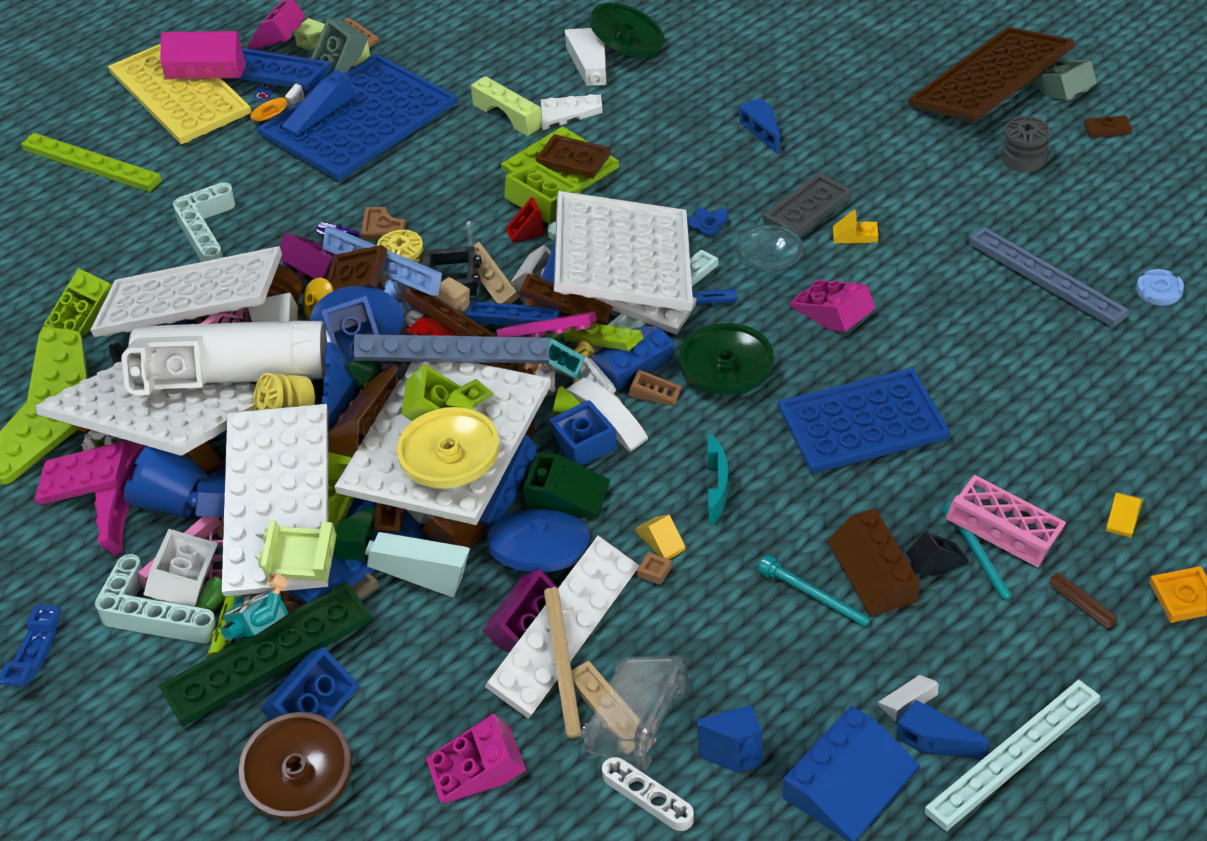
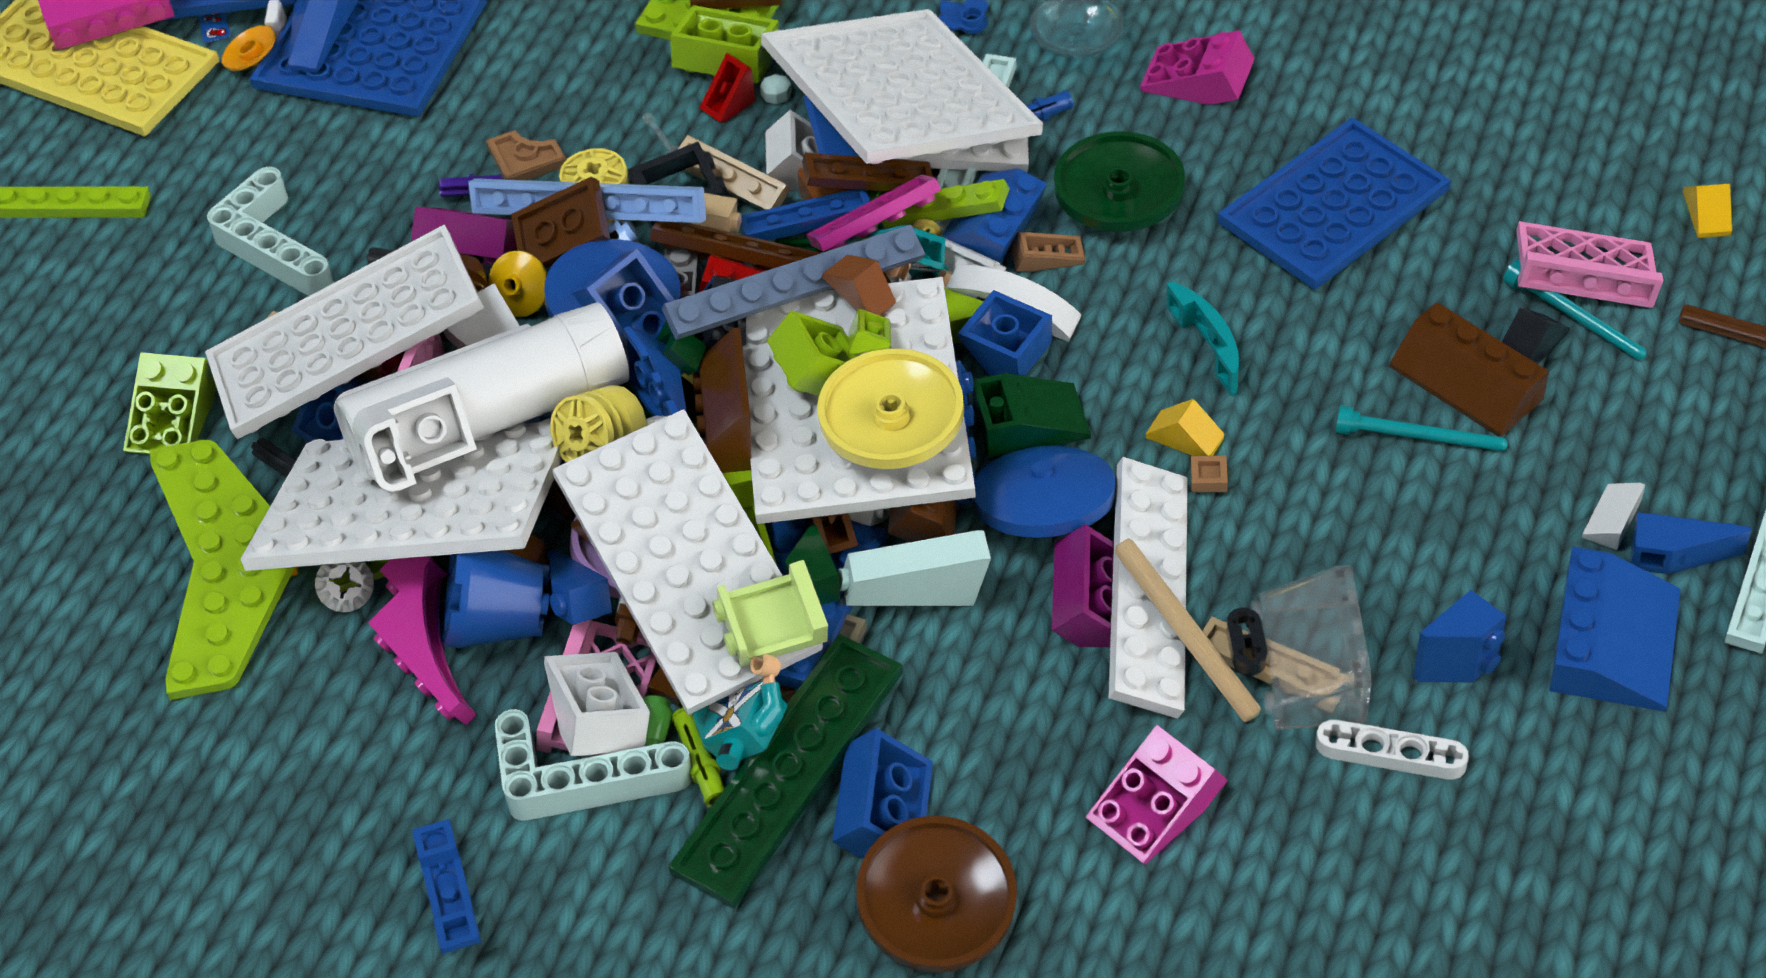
camera: 25 degrees left, 5 degrees up
dark pink plate [34,441,131,505] -> none
none -> dark orange slope [822,254,896,316]
none -> black beam [1226,607,1267,676]

